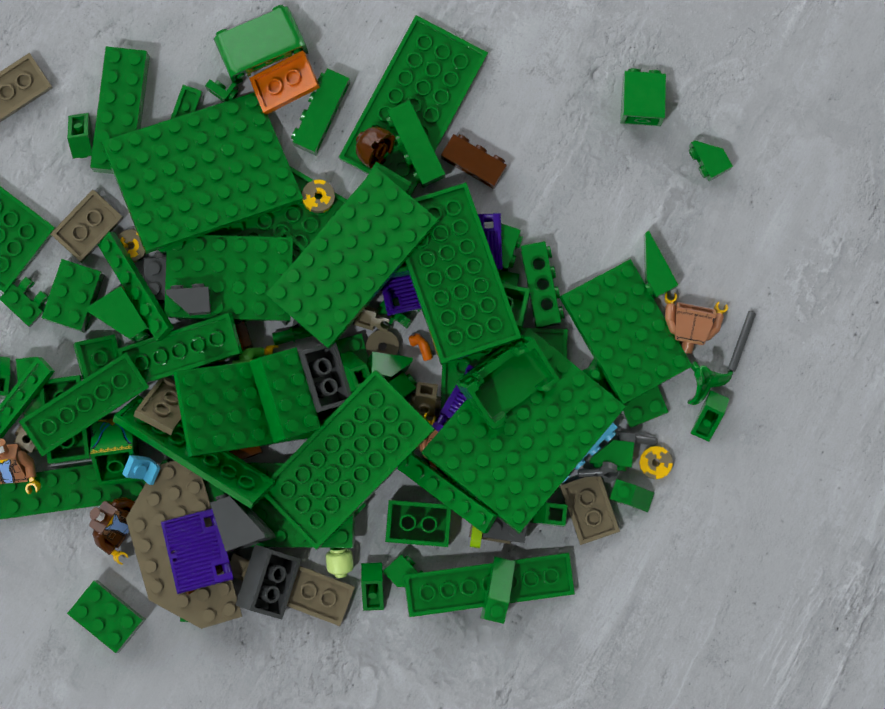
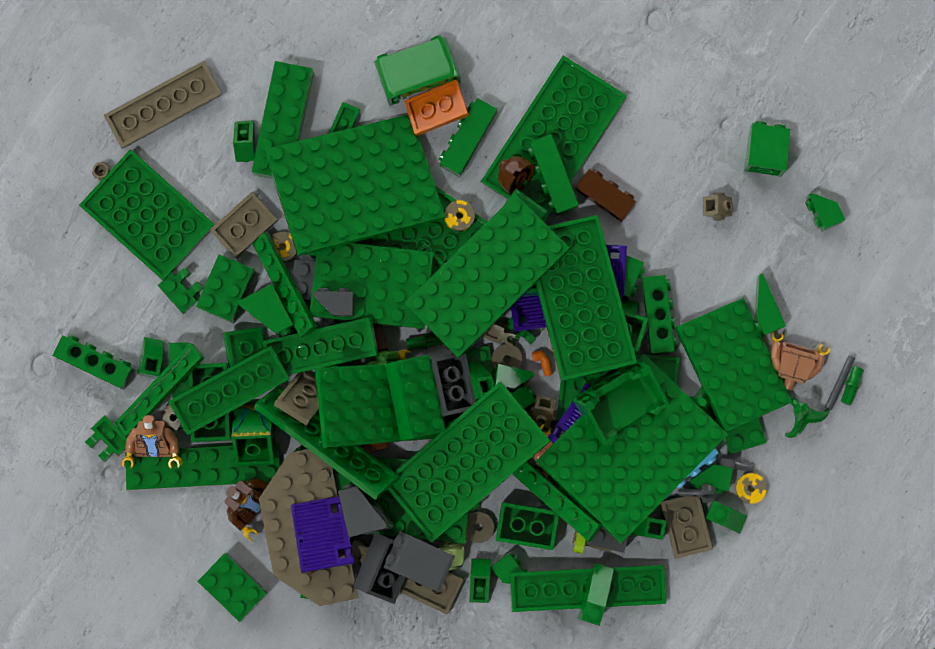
camera: 10 degrees right, 0 degrees up
medium azure bracket [122,455,160,485] -> none
green bracket [205,79,239,102] -> none
green slope [690,390,729,442] -> none
none -> dark grey slope [384,531,455,592]
none -> dark tan piece [467,512,494,543]
none -> dark tan brick [703,193,733,221]
none -> green axle [841,366,864,405]

